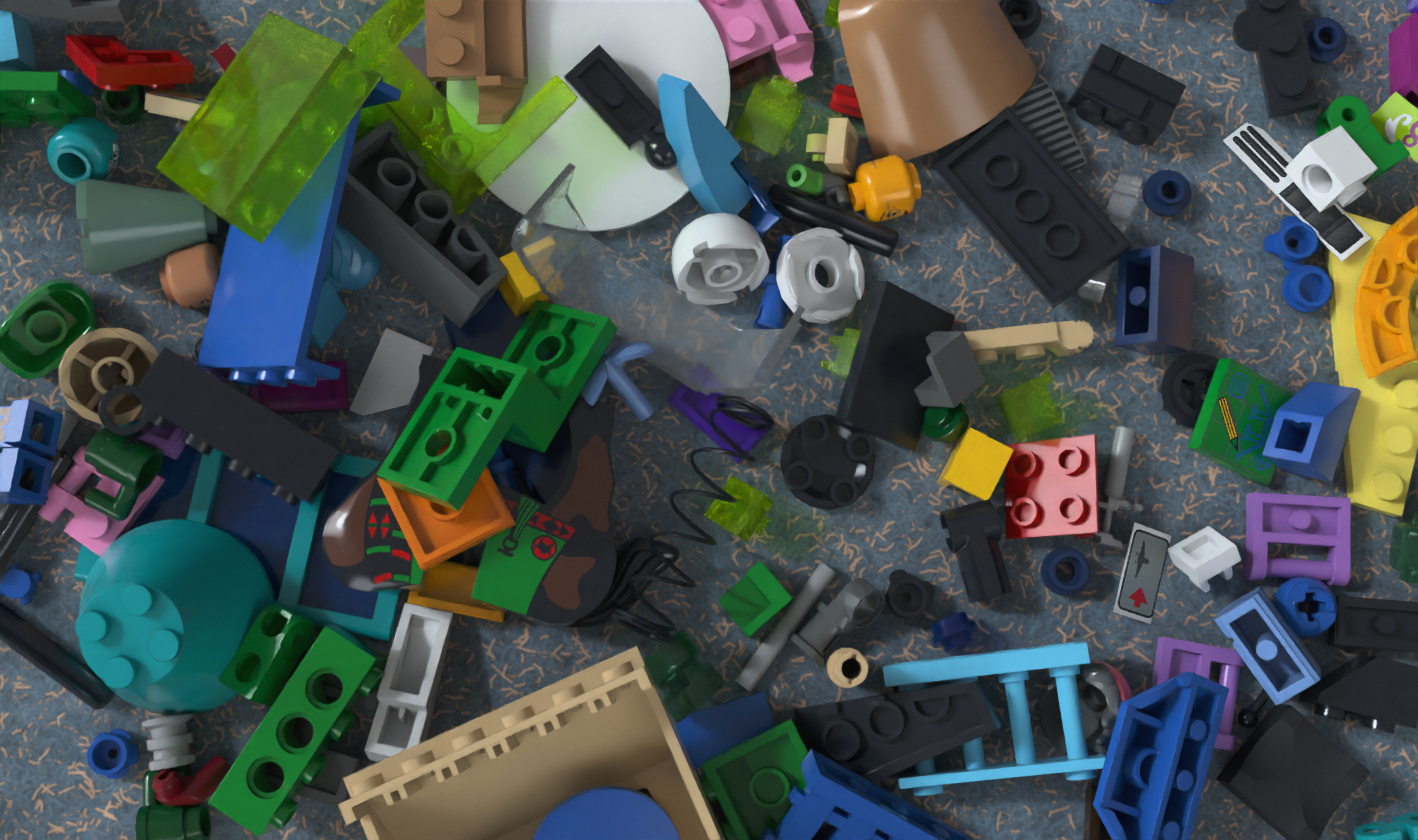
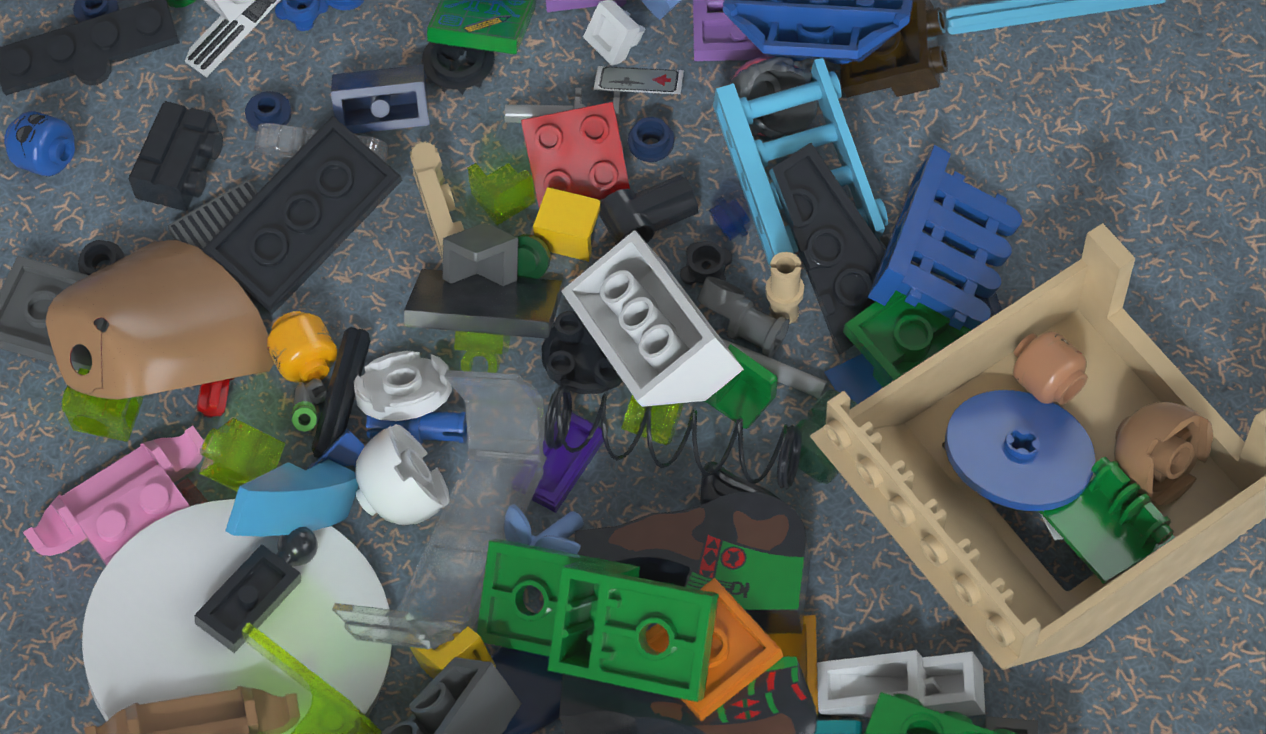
camera: 95 degrees left, 20 degrees down
tan tile [805,118,859,179] -> none
none -> white slope [561,230,744,407]

